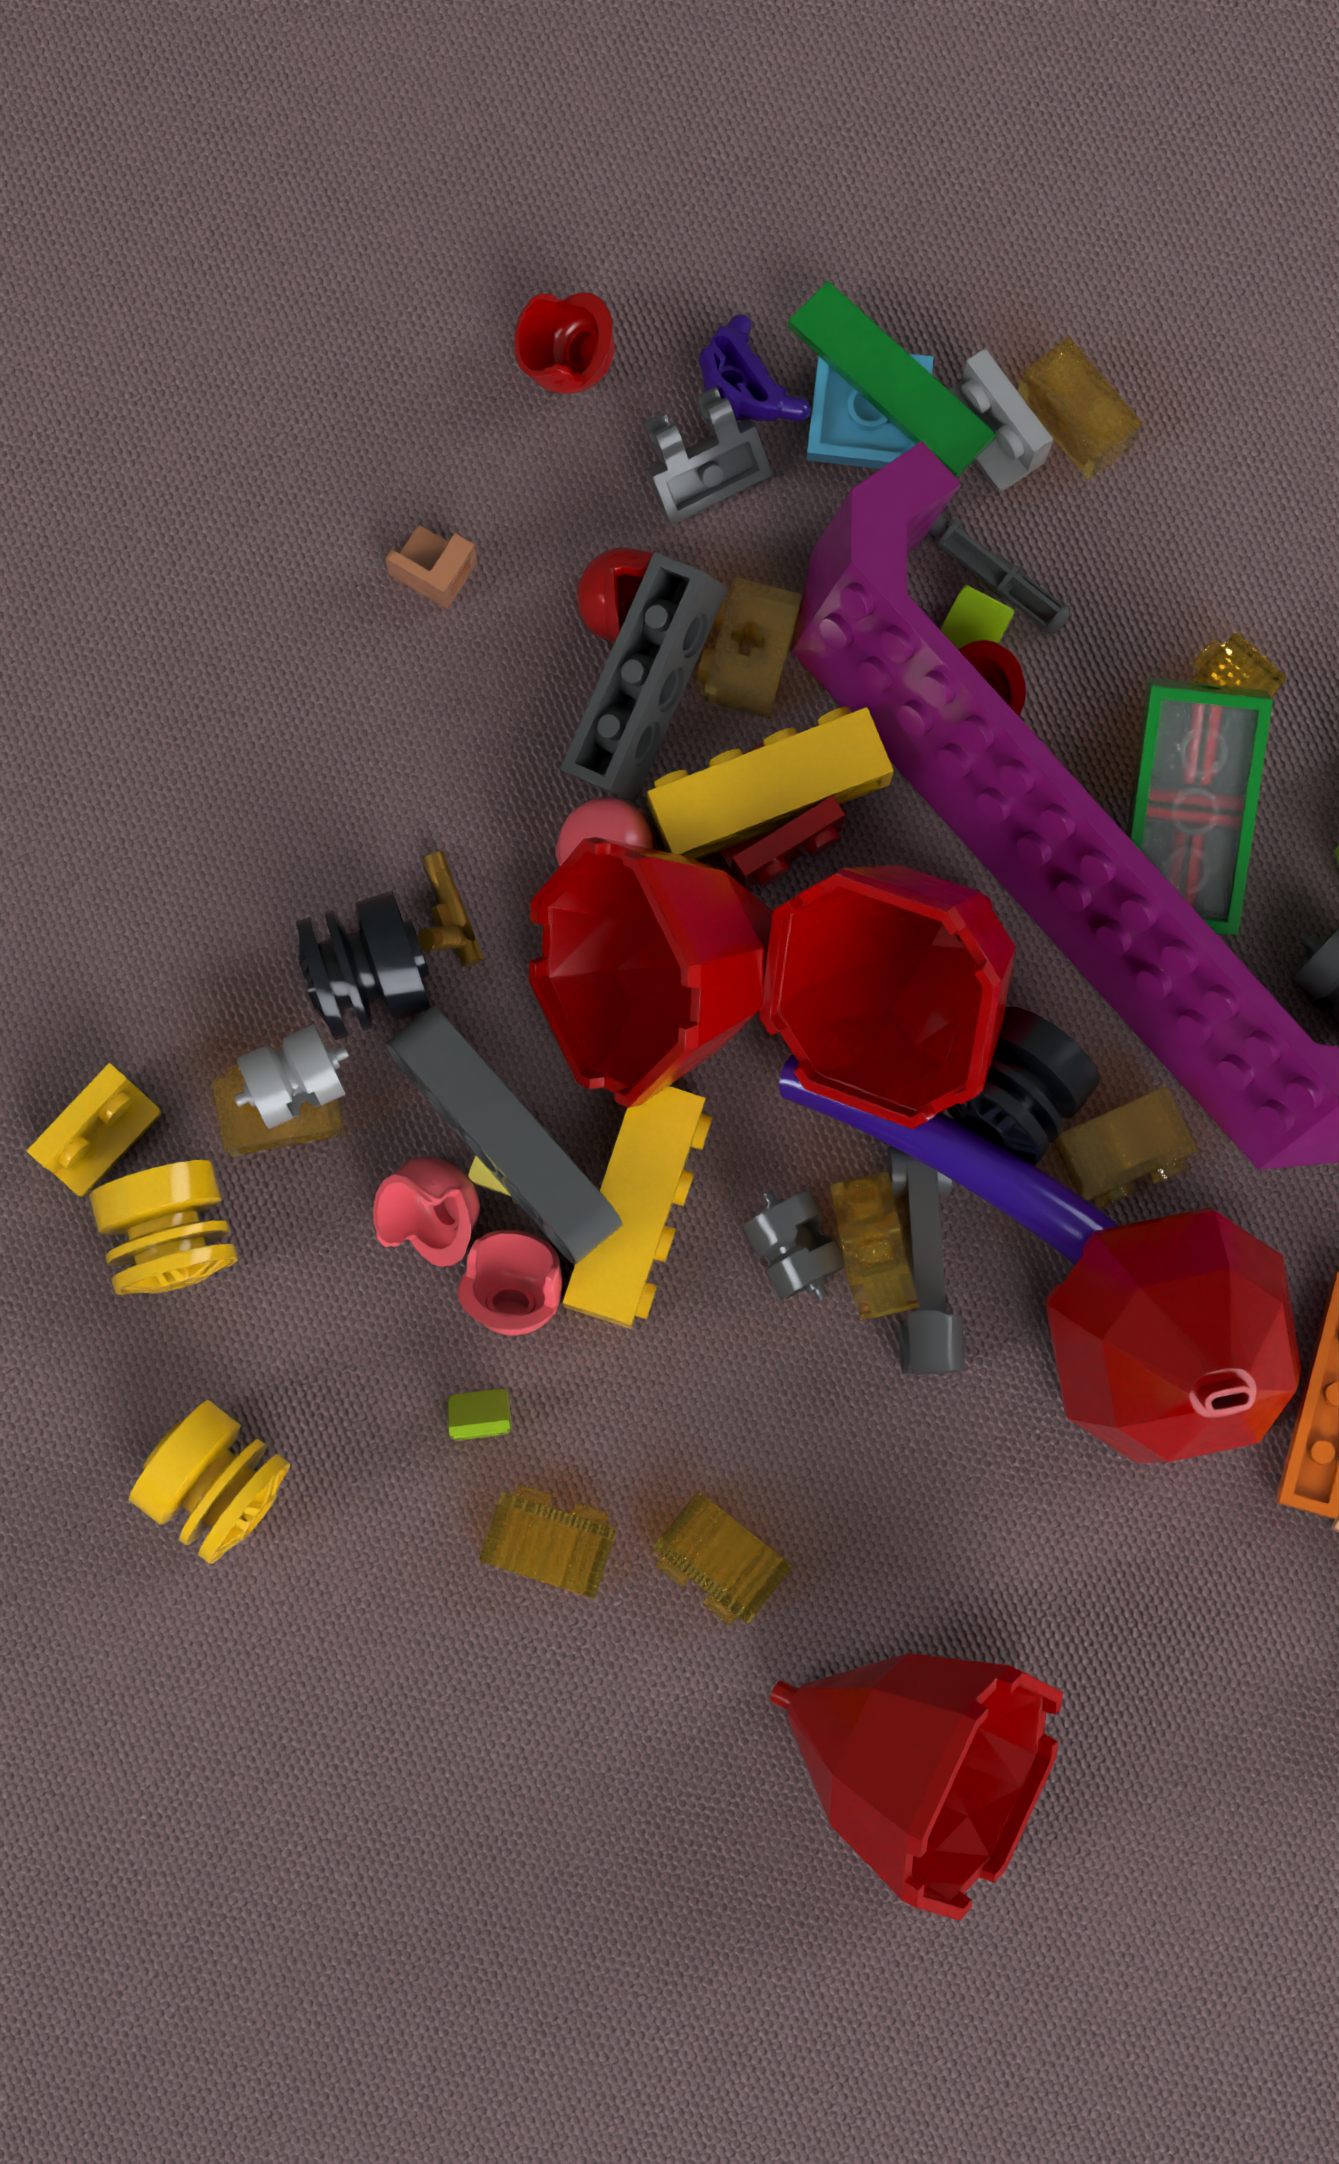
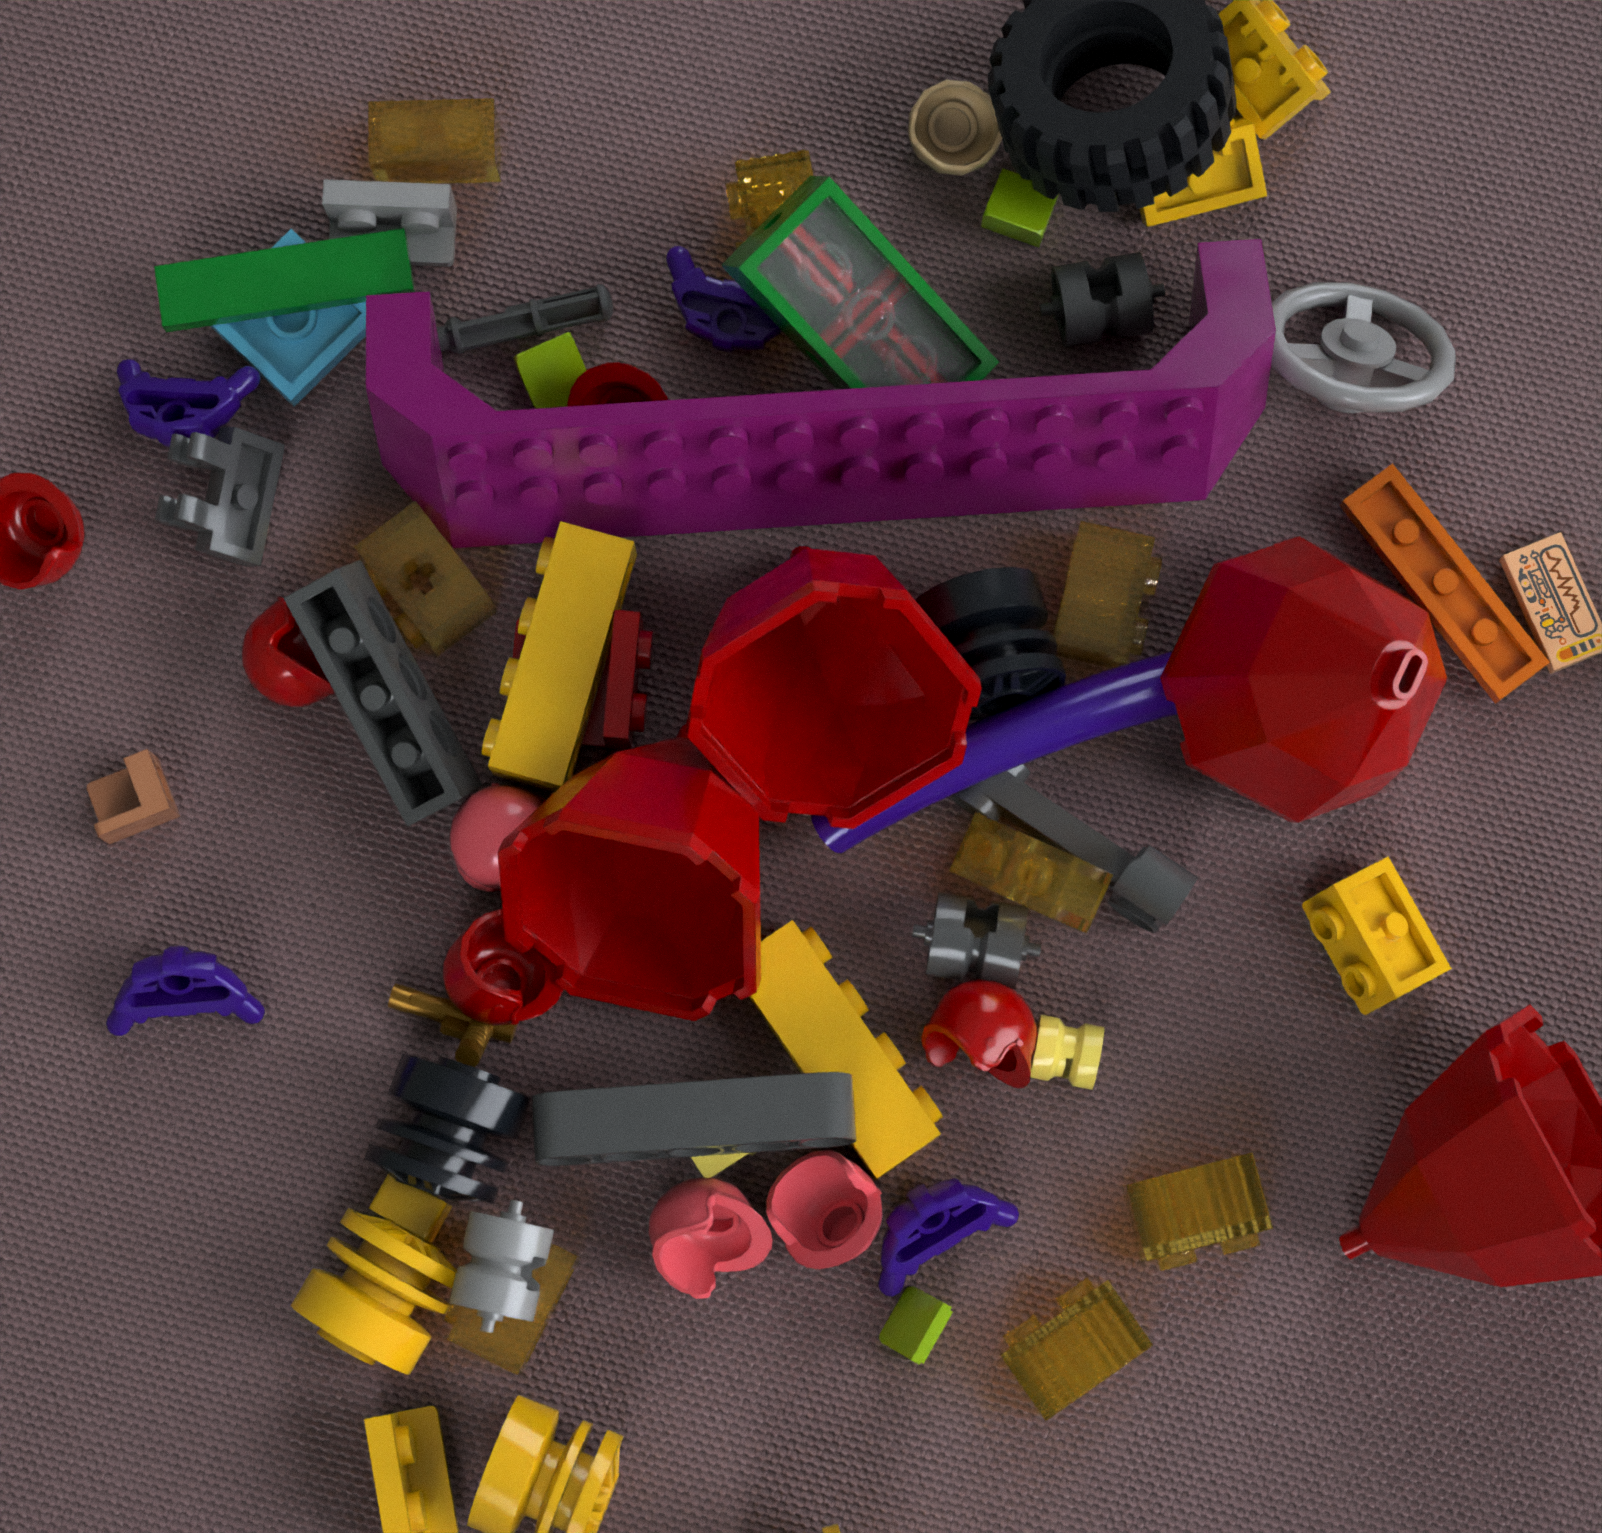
camera: 50 degrees left, 0 degrees up
none -> dark purple piece [106,945,265,1036]
none -> yellow wheel [291,1208,457,1375]
none -> yellow piece [369,1174,452,1243]
none -> red helmet [443,909,563,1026]
none -> dark purple piece [666,246,783,352]
none -> dark purple piece [878,1178,1019,1297]
none -> red helmet [921,979,1038,1089]
none -> light yellow wheel [1030,1015,1104,1090]
none -> yellow bracket [1302,856,1452,1015]

